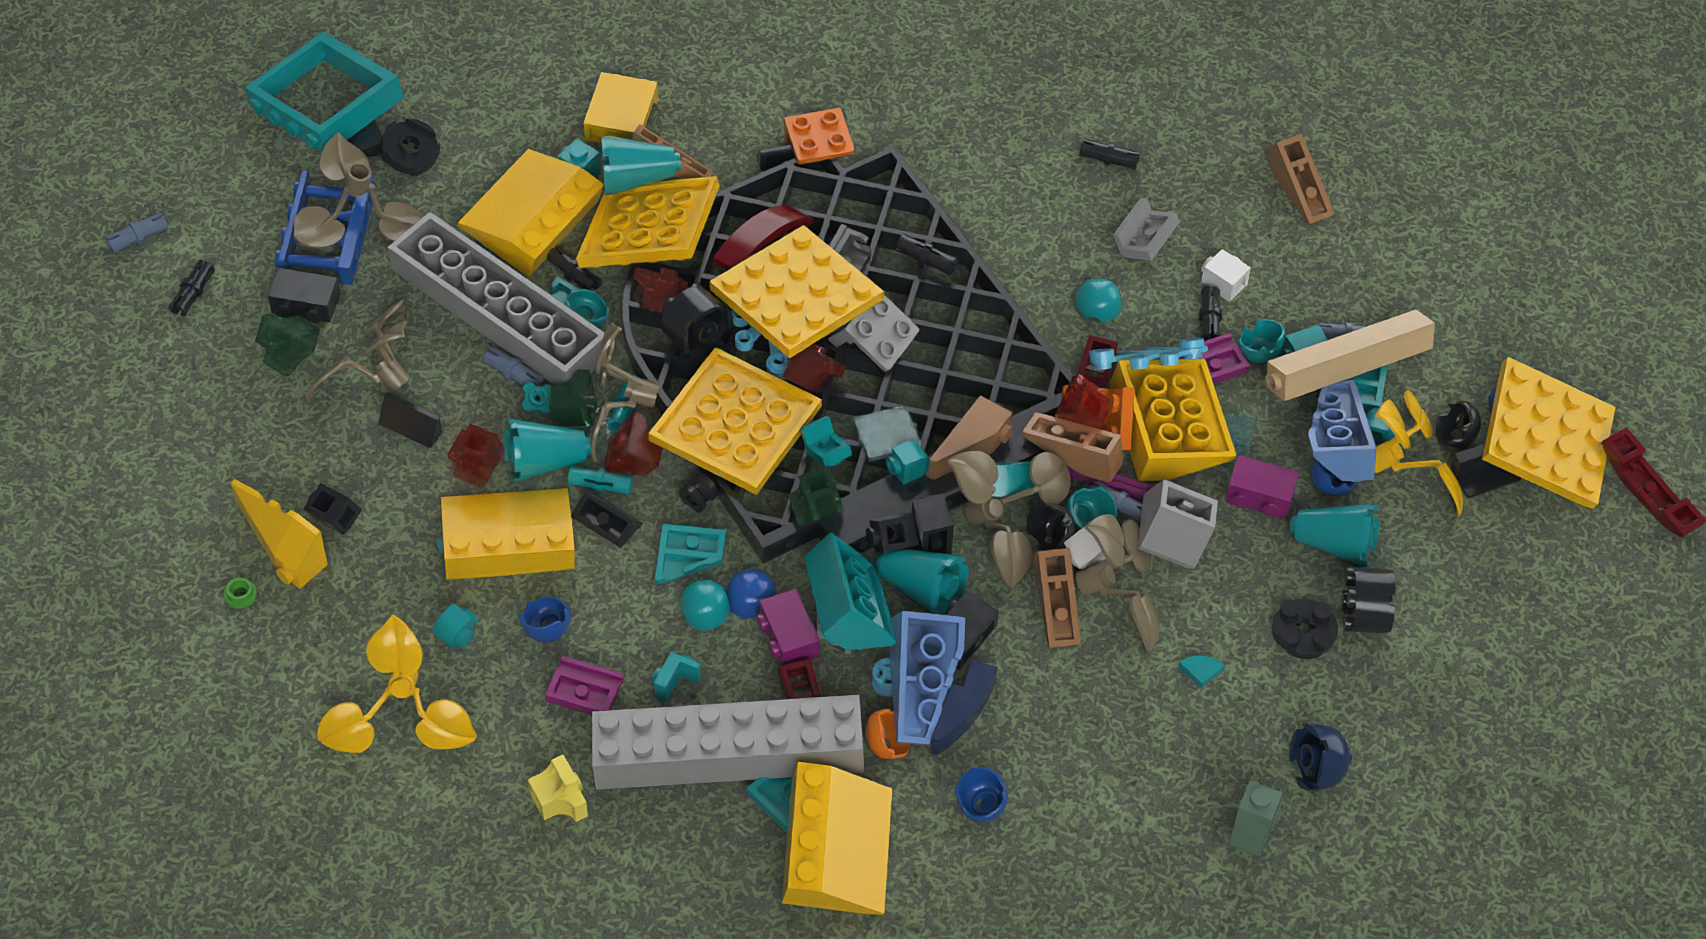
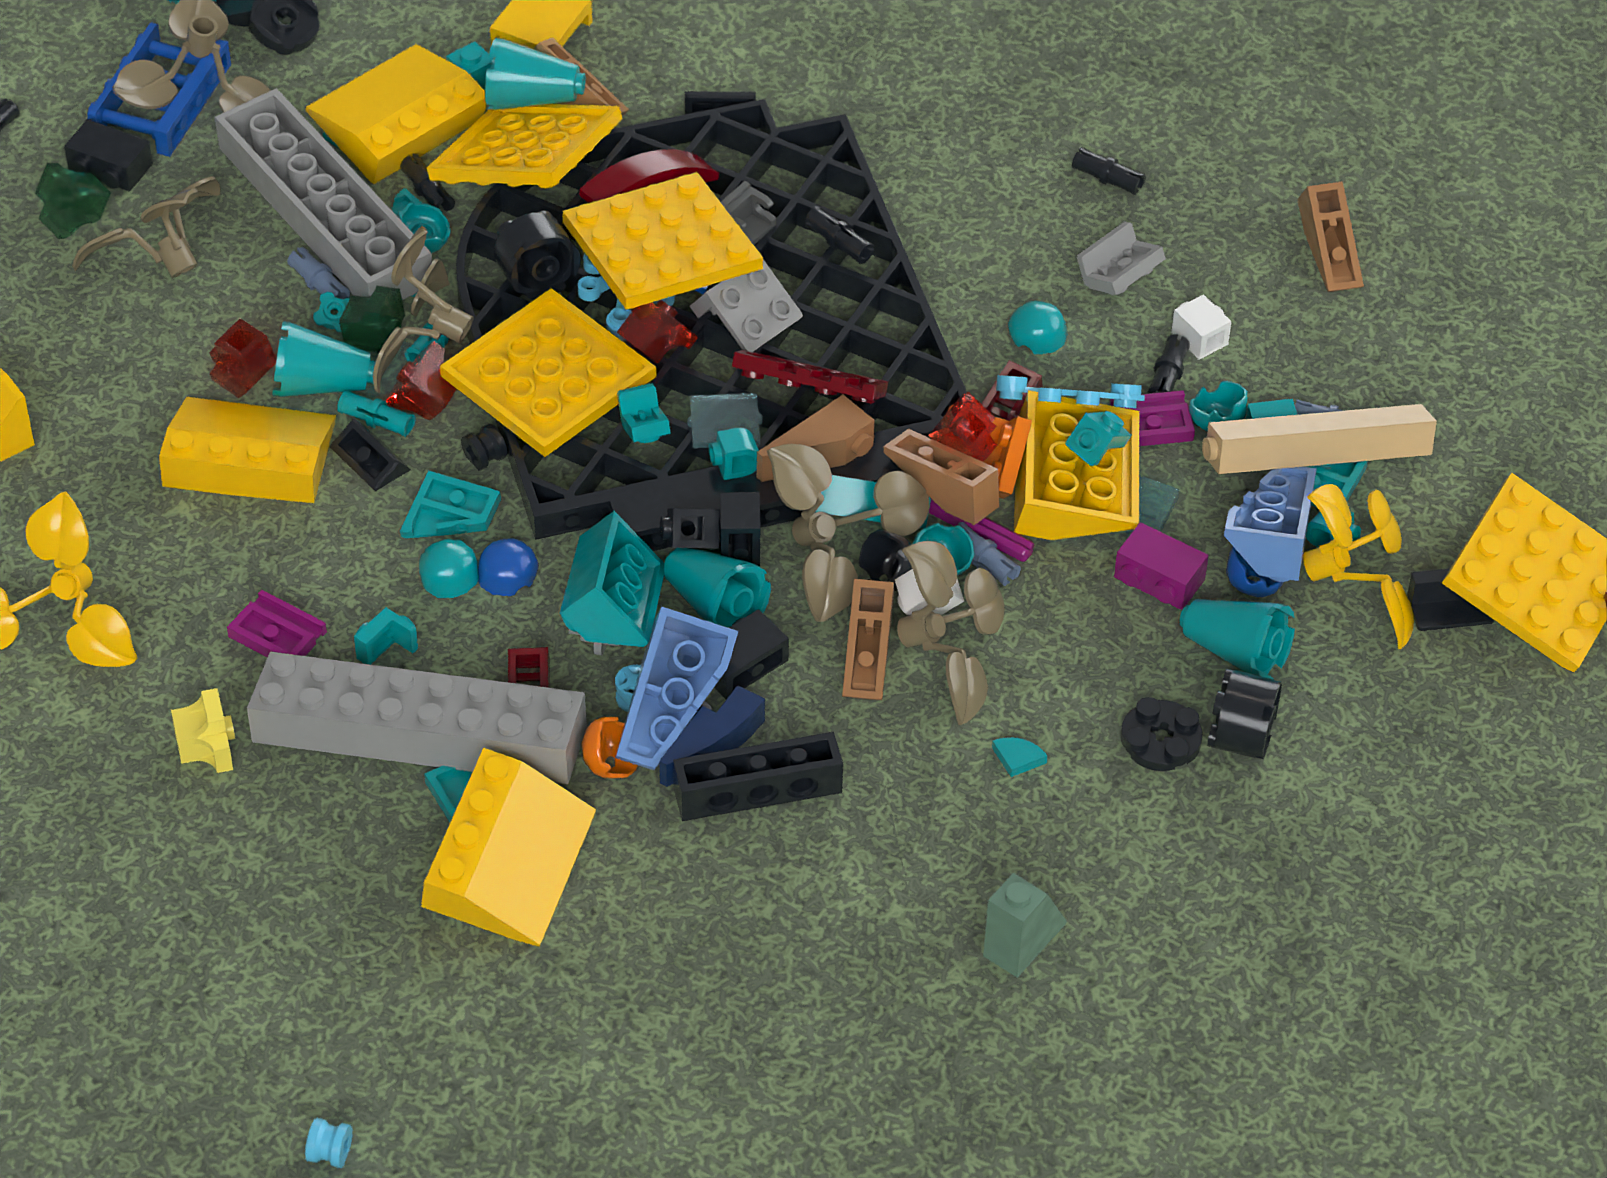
camera: 15 degrees right, 5 degrees down
black brick [303,483,362,535] -> none
black slope [379,392,442,448] -> none
teal plate [432,603,478,650] -> none
blue hair [518,596,571,642] -> none
clear red brick [633,267,688,314] -> none
magenta brick [756,589,820,665] -> none
orange bracket [784,107,854,164] -> none
clear green brick [788,465,844,526] -> none
blue hair [955,767,1008,823] -> none
light grey slope [1137,479,1218,569] -> none
dark blue cylinder [1289,723,1352,791] -> none
black hair [1435,400,1481,447] -> none
none -> black brick [673,731,843,821]
none -> dark red wing [732,350,889,403]
none -> teal bracket [1066,411,1132,466]

